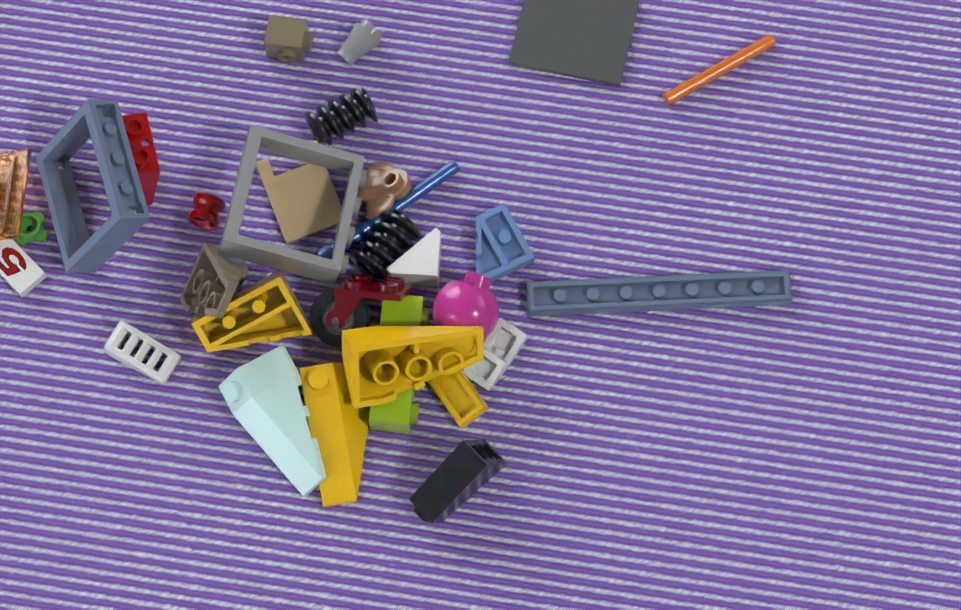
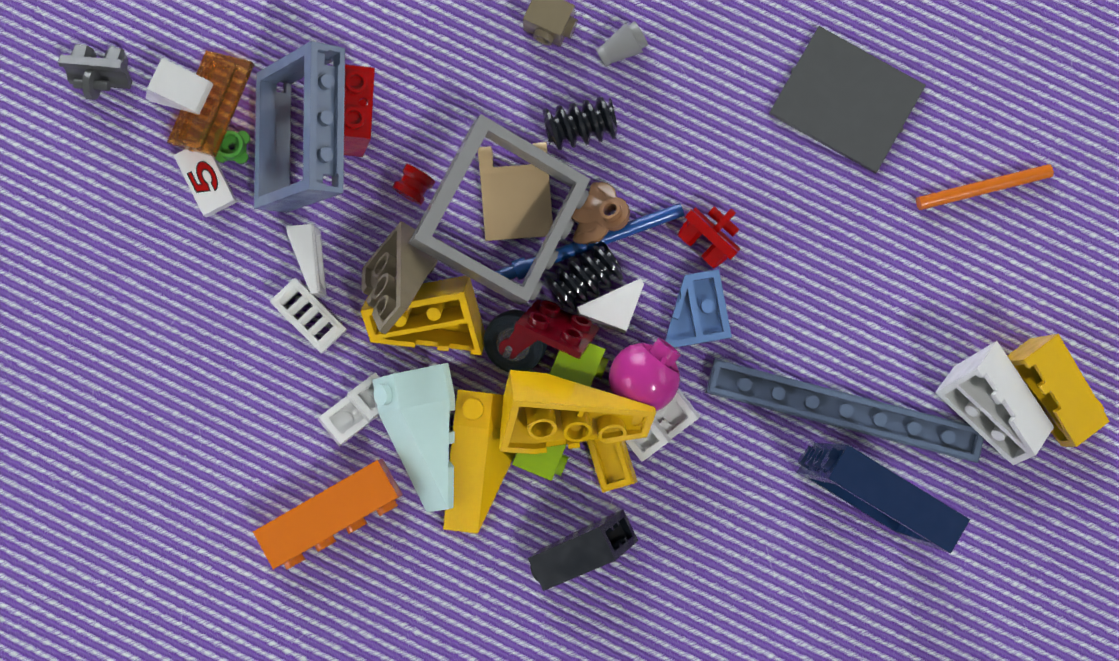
camera: 15 degrees right, 15 degrees up
none -> orange brick [253,459,403,570]
none -> white slope [286,224,327,298]
none -> white slope [318,372,380,447]
none -> red hips [677,206,741,268]
none -> dark blue window [797,443,970,553]
none -> white wedge [935,341,1054,465]
none -> yellow wedge [1007,334,1110,447]

